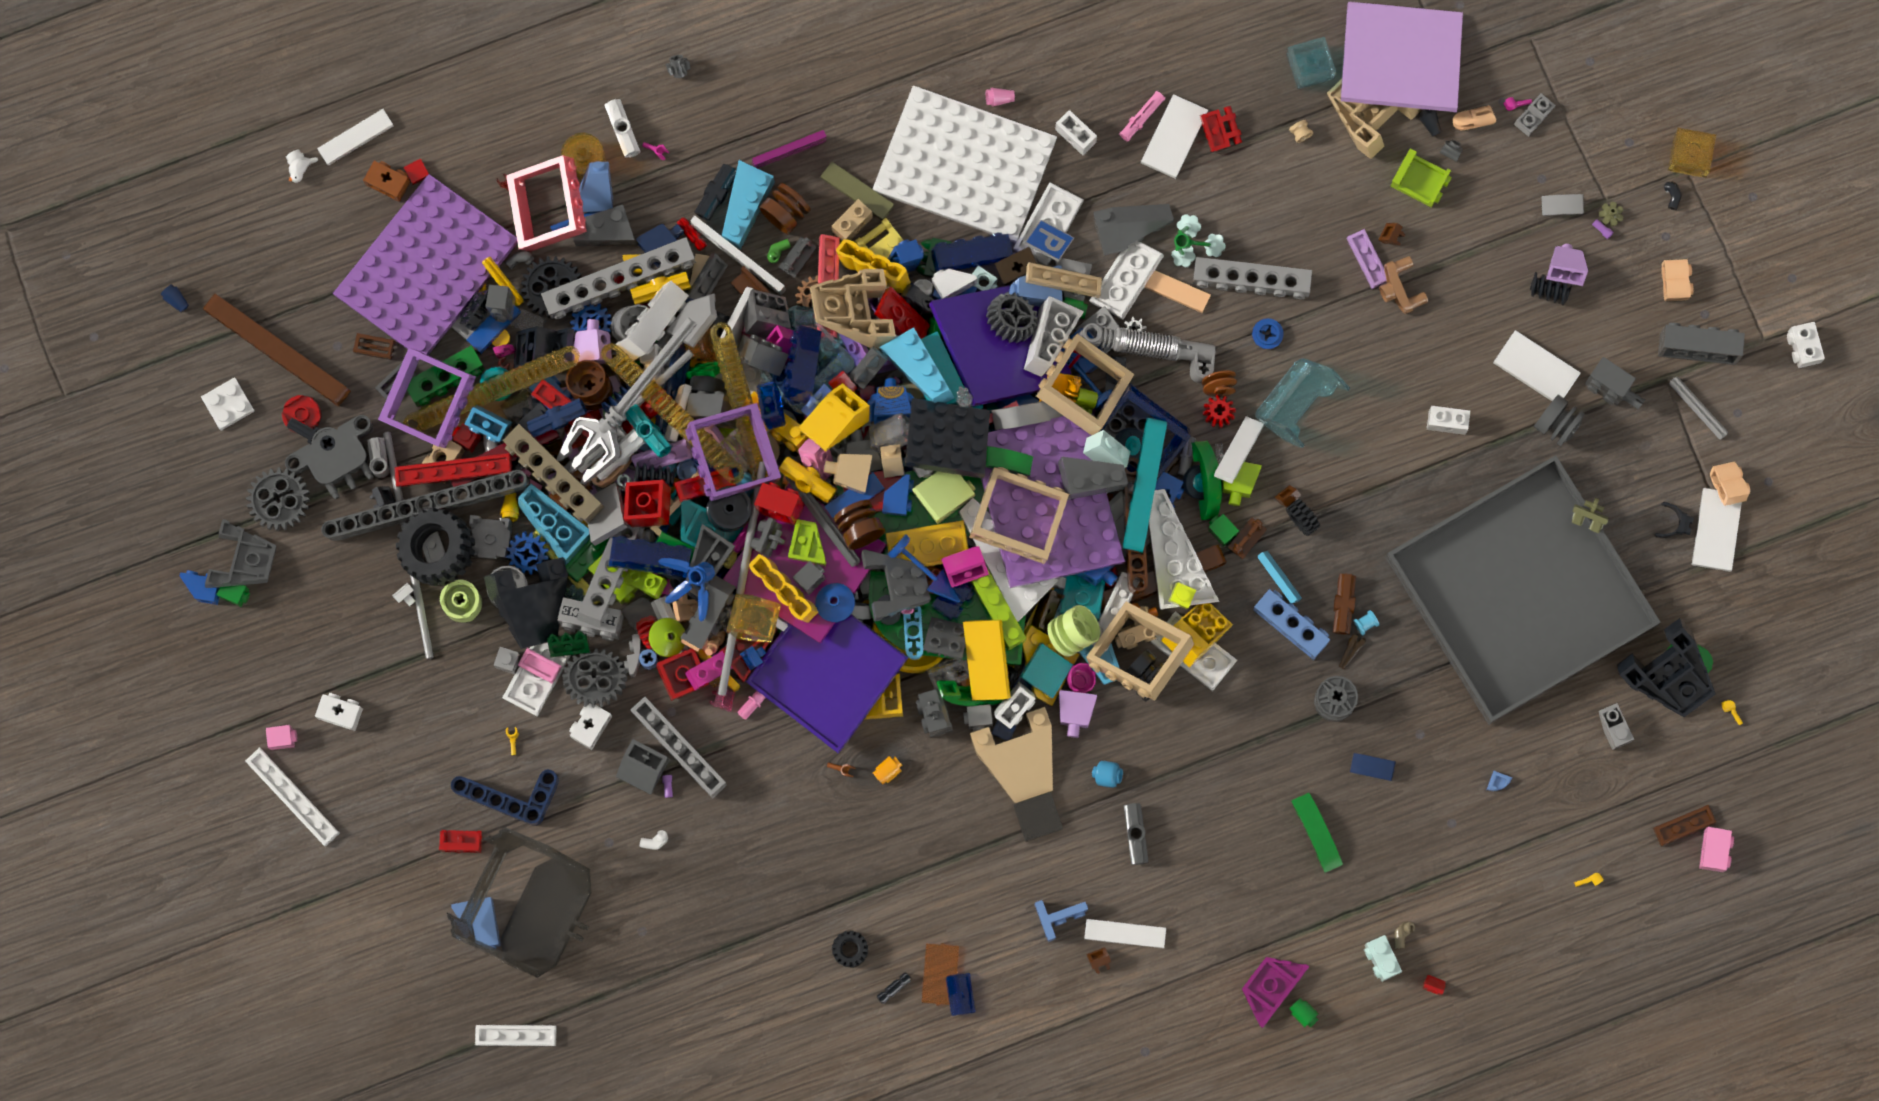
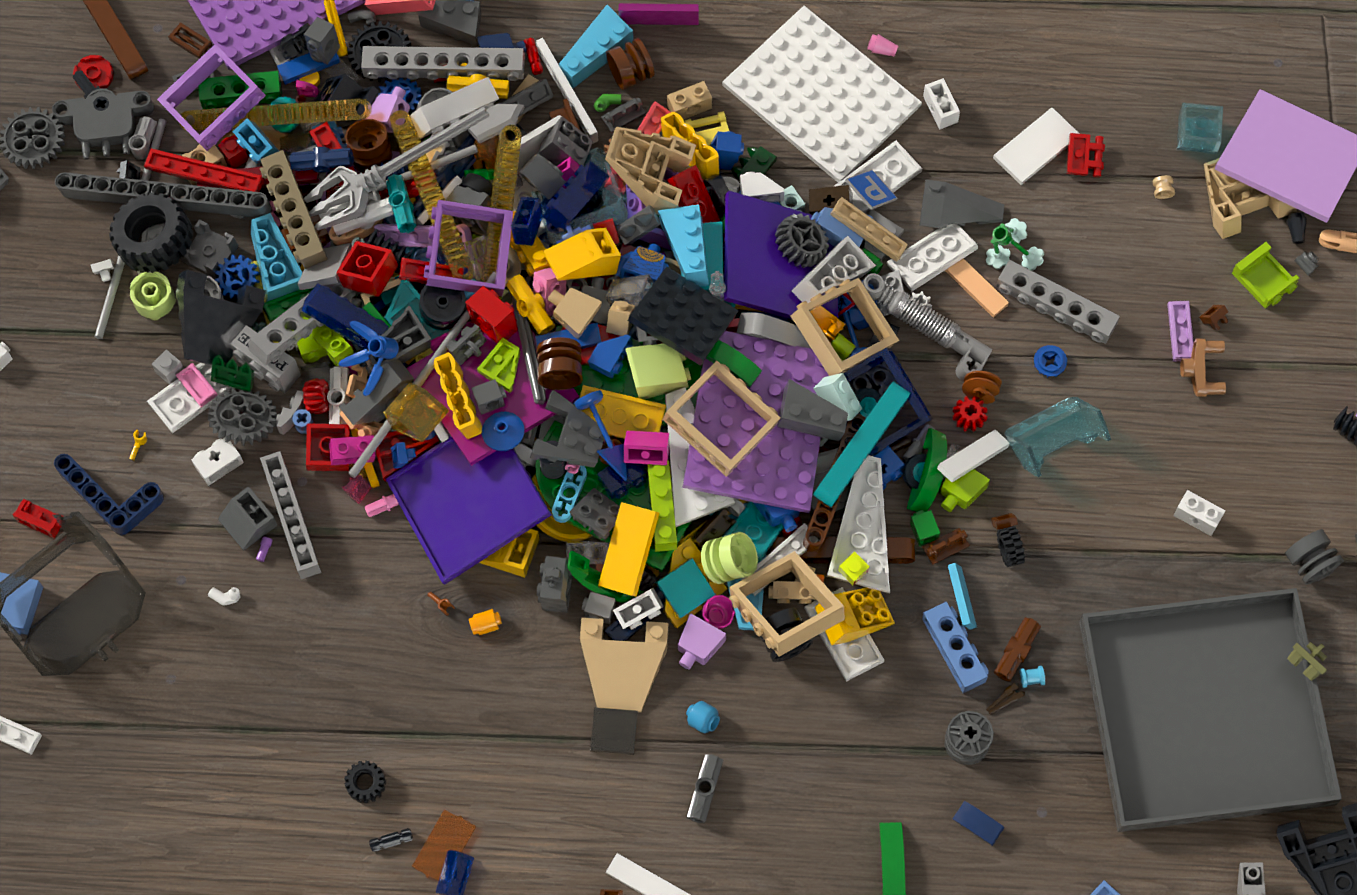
camera: 20 degrees right, 10 degrees down
white plate [201,377,255,431] -> none
yellow cone [500,493,520,522] -> none
lime dish [649,618,685,657] -> none
black piece [694,163,736,221] -> none
olive tile [820,161,894,220] -> none
clear blue brick [931,232,1013,273] -> none
medium blue bracket [1035,900,1088,942] -> none
bright pink pin [1119,91,1165,142] -> none
white tile [1493,330,1580,401] -> none

